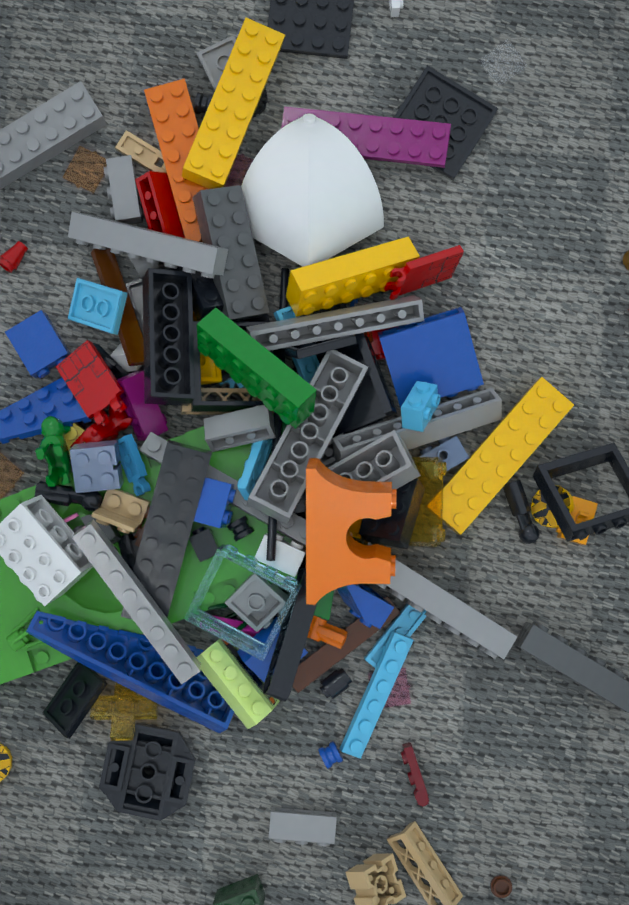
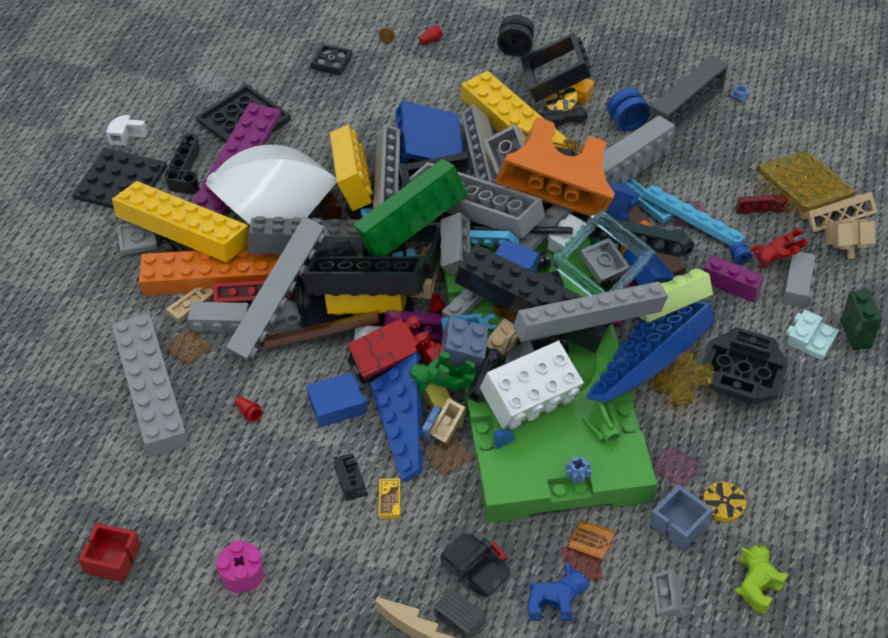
camera: 80 degrees left, 35 degrees down
black tile [43,662,108,739] -> none
medium azure tile [68,278,128,335] -> none
red tile [384,245,464,300] -> none
medium azure brick [401,381,440,432] -> none
reddish brown plate [490,875,512,898] -> none
none -> black beam [165,133,200,194]
none -> black piece [310,44,353,75]
none -> medium blue piece [422,405,442,443]
none -> red cone [429,293,447,315]
none -> tan slope [430,398,466,444]
none -> blue wheel [607,87,650,132]
none -> clear pink piece [652,445,701,487]
none -> magenta brick [703,255,764,303]
none -> medium blue plate [730,85,750,101]
none -> red animal [751,228,808,269]
none -> clear yellow plate [756,150,856,213]
none -> light aqua plate [786,310,839,360]

